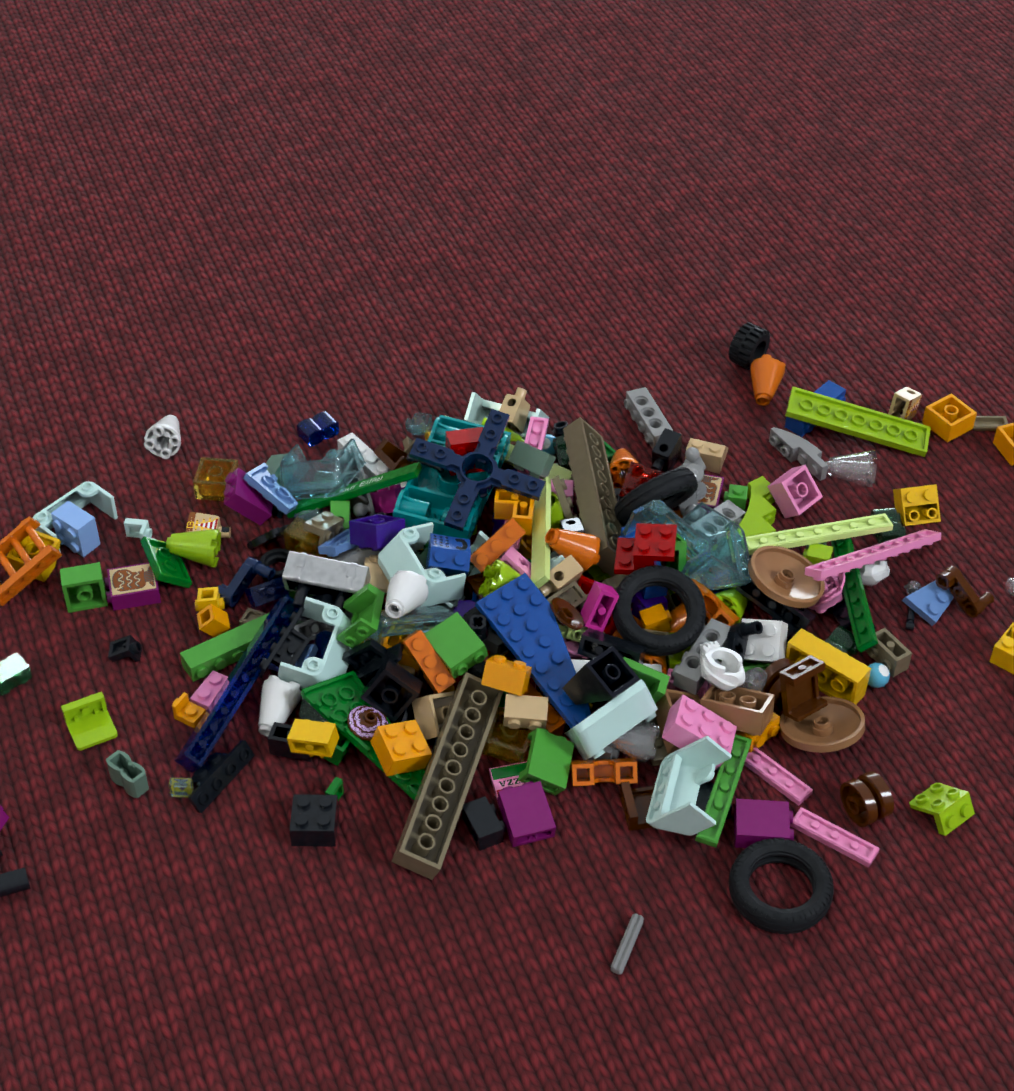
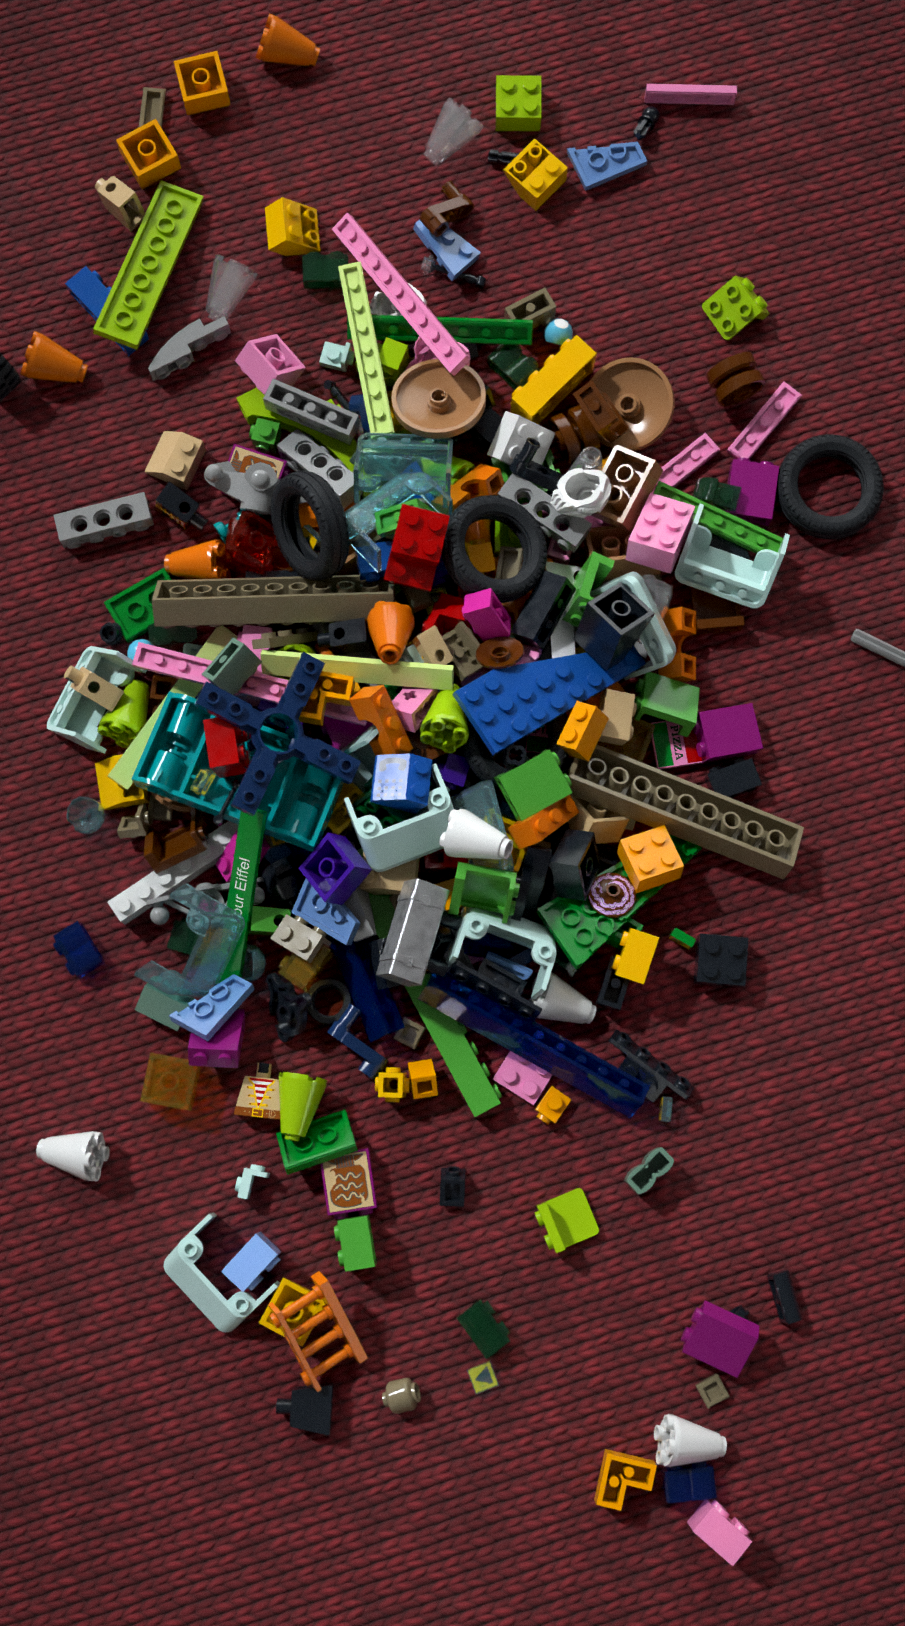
camera: 85 degrees left, 35 degrees up
none -> light grey brick [263,379,360,445]
none -> clear green brick [692,477,742,512]

